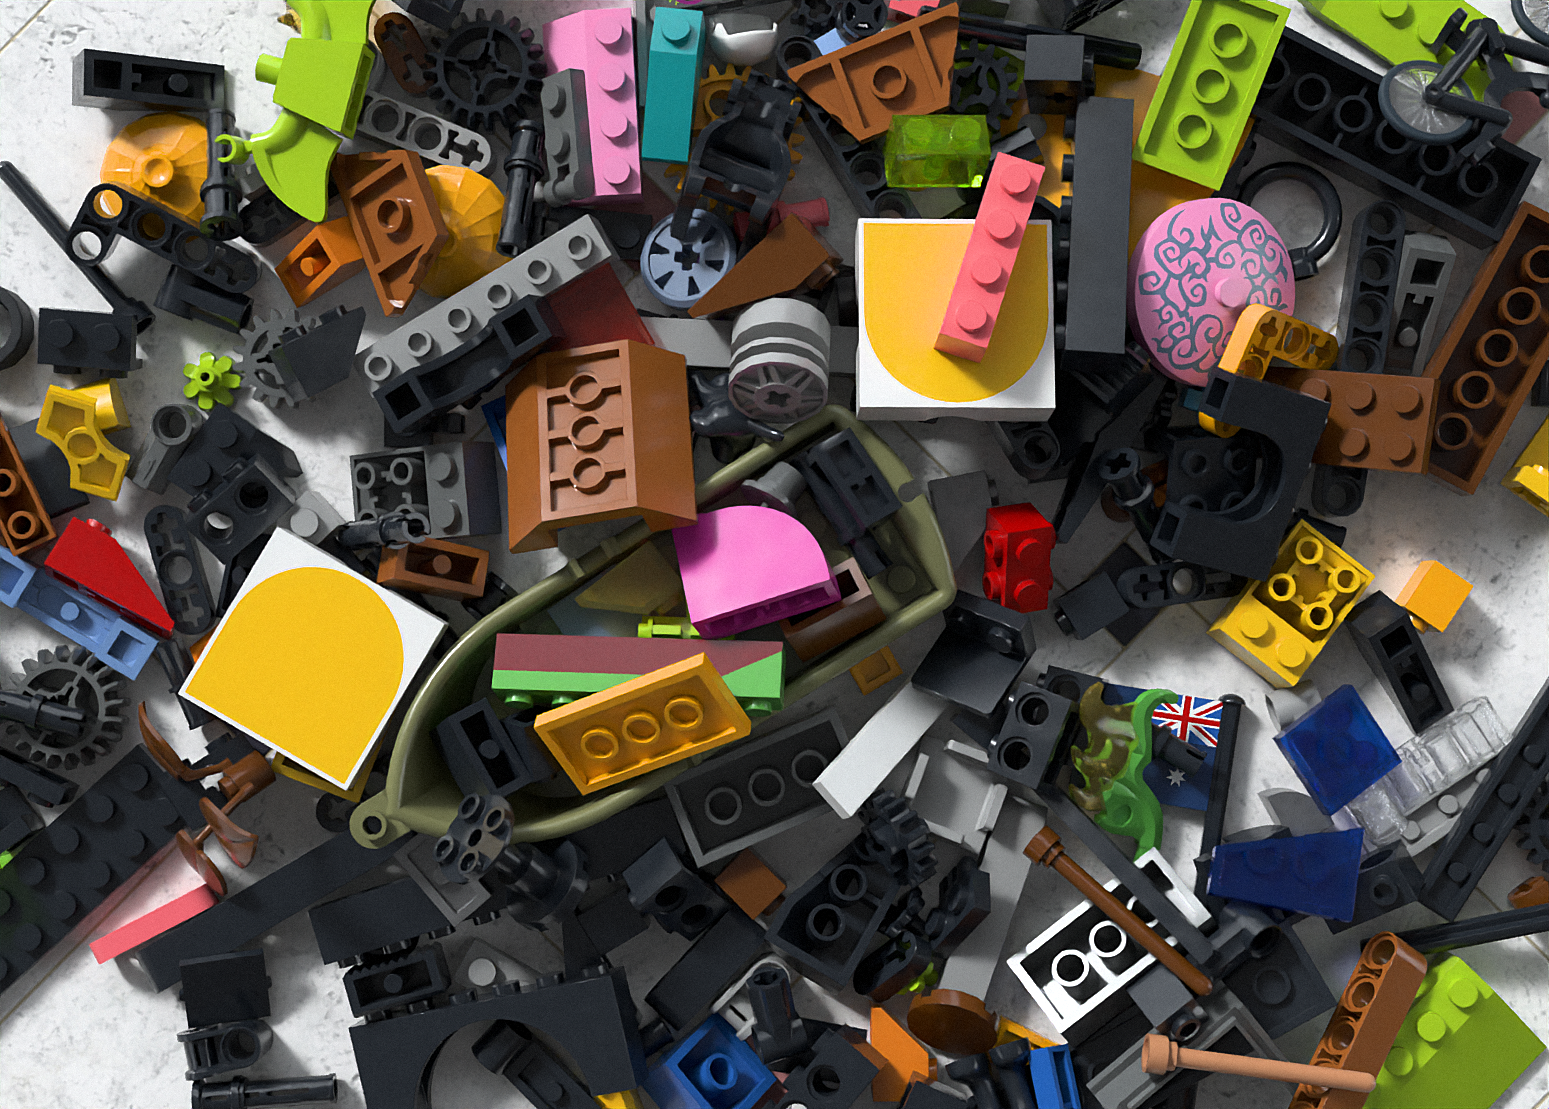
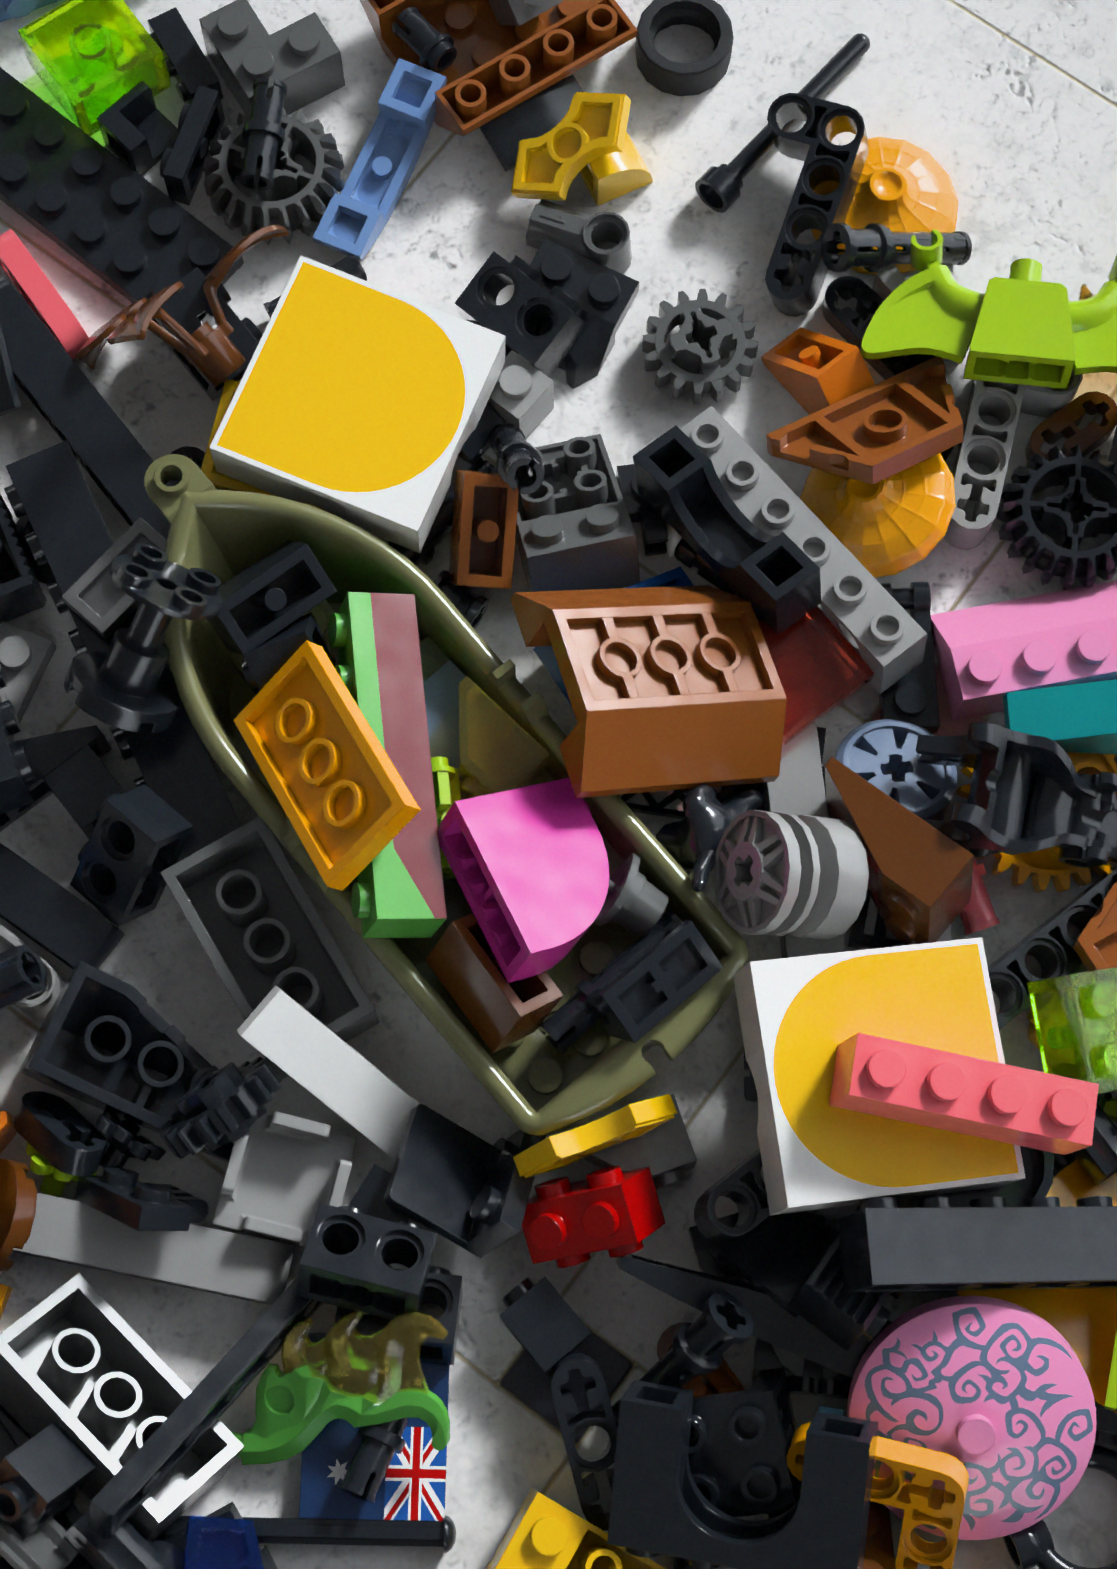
camera: 80 degrees right, 15 degrees down
black bracket [37,307,143,379] -> none
red slope [44,517,175,641] -> none
black slope [72,48,225,112] -> none
black beam [144,505,216,635] -> none
black piece [153,263,254,336] -> none
lime plant [183,352,243,412] -> none
black slope [268,304,367,402] -> none
black pin [496,119,545,258] -> none
dark grey plate [541,68,594,208] -> none
reddish brown brick [714,846,787,920] -> none
light orange tile [848,645,904,696] -> none
reddish brown piece [1023,825,1213,997] -> none
none -> yellow tile [513,1094,678,1178]

